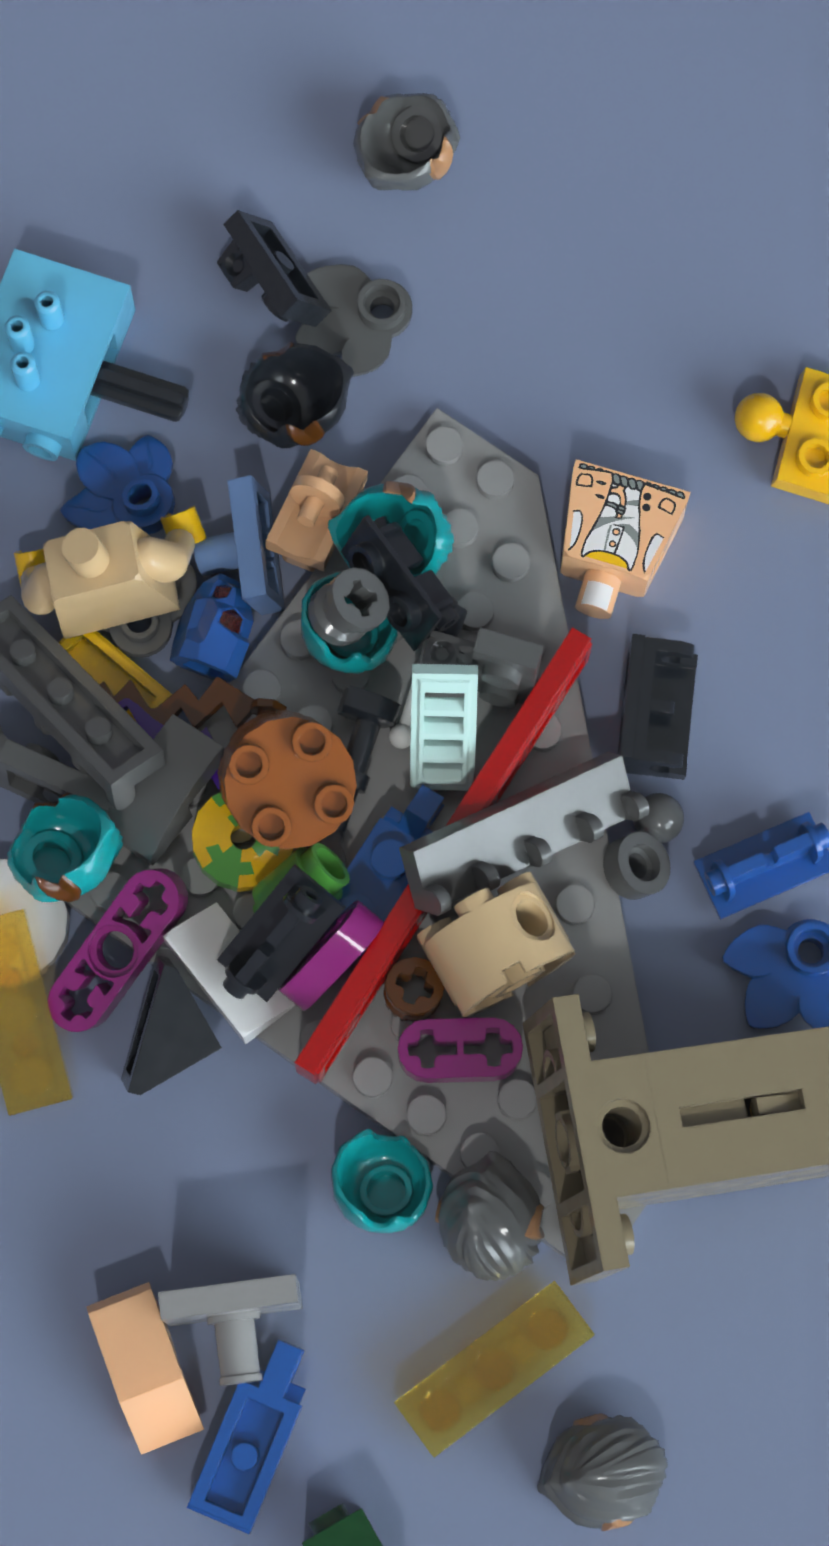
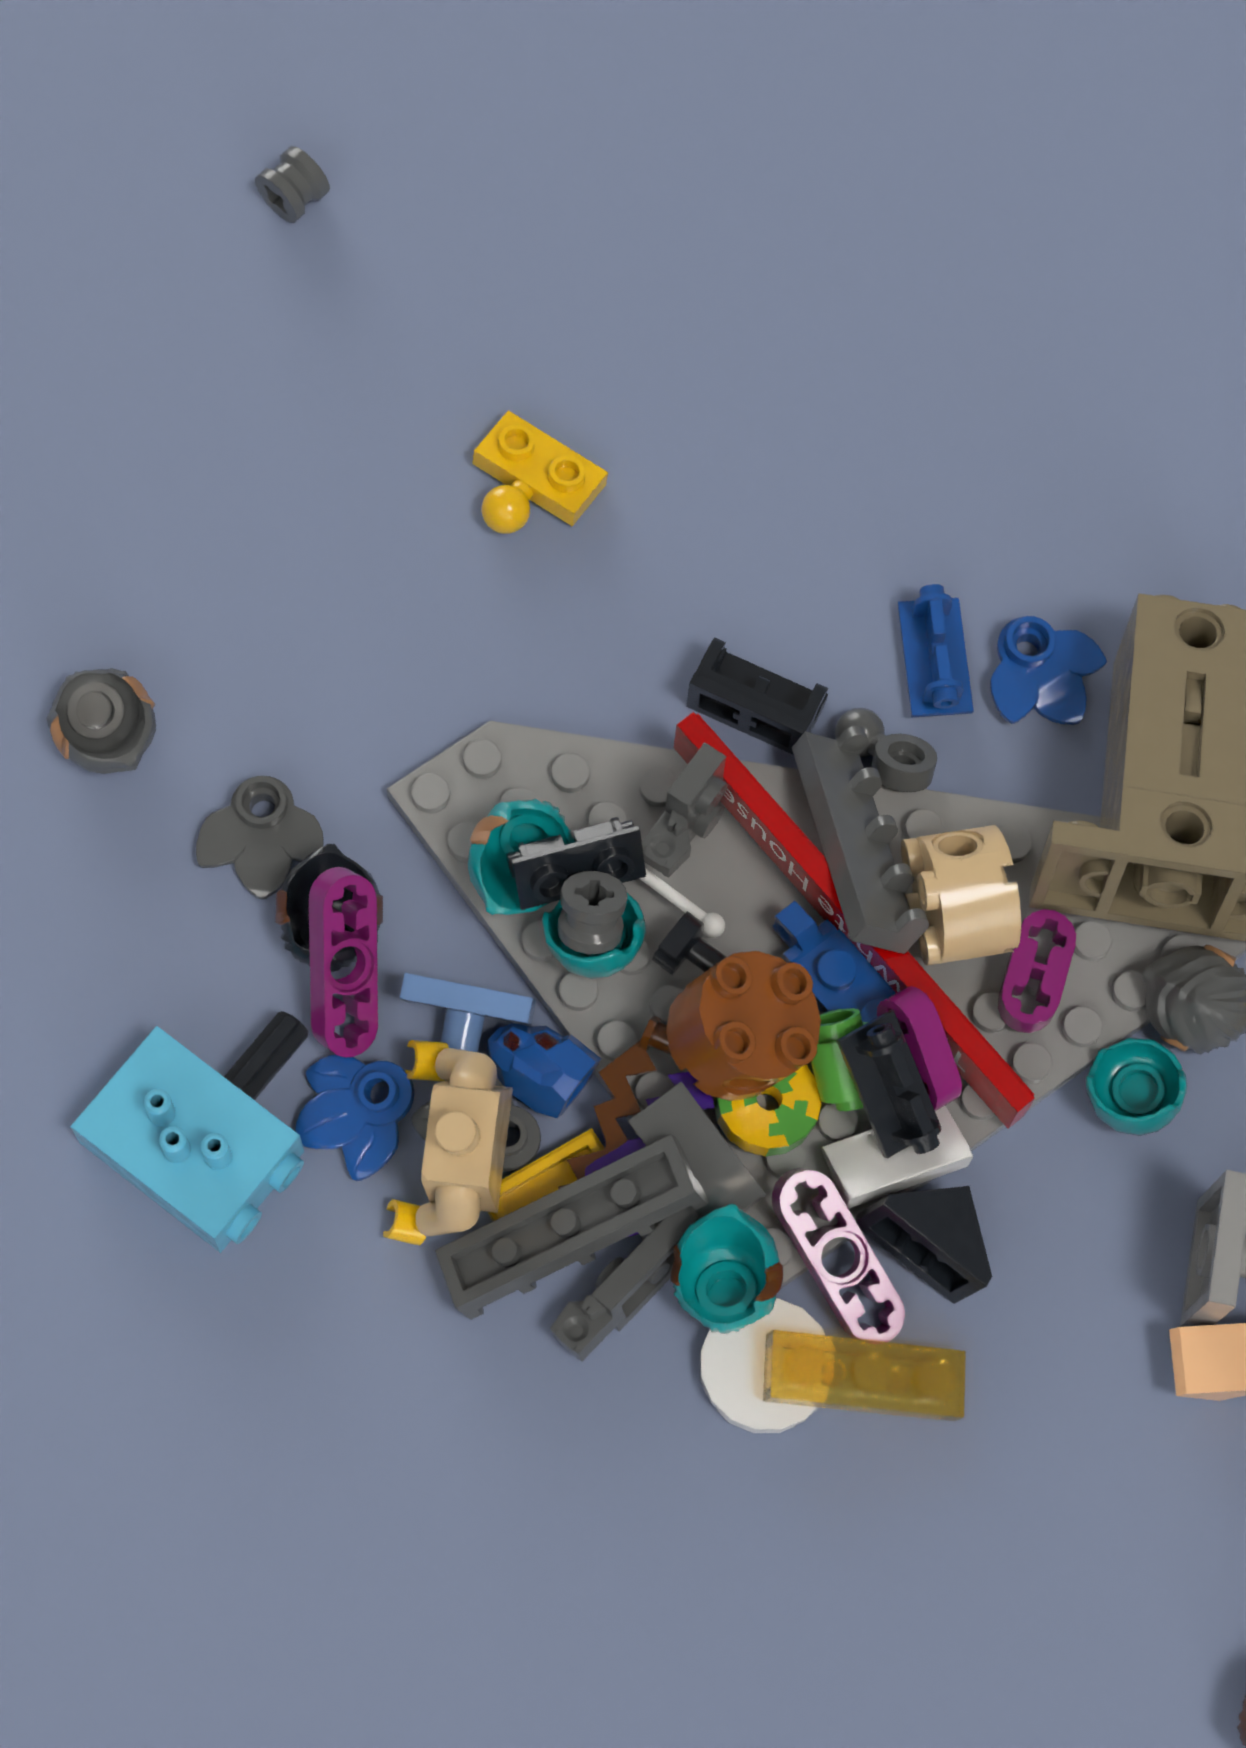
camera: 75 degrees left, 5 degrees down
black hinge [217,210,332,327] -> none
light nougat hips [266,449,368,572] -> none
reddish brown bush [383,957,444,1023] -> none
light aqua slope [410,664,478,791] -> none
torso [560,459,691,619] -> none
none -> magenta beam [309,867,378,1057]

